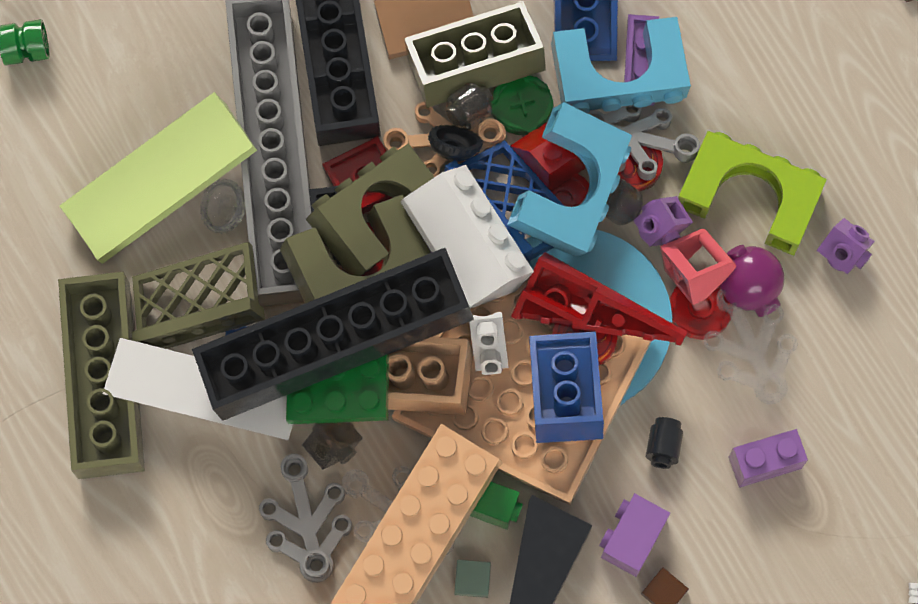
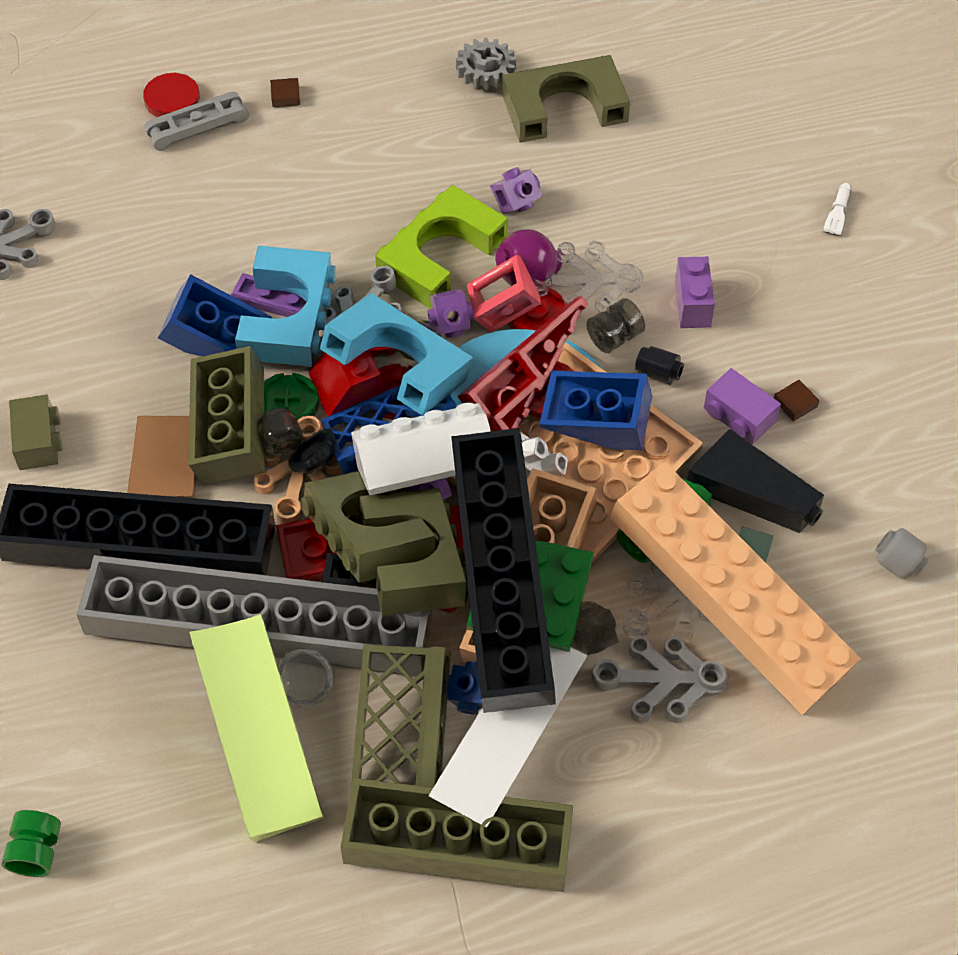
camera: 75 degrees left, 15 degrees down
none -> clear smoke wheel [586,298,645,354]

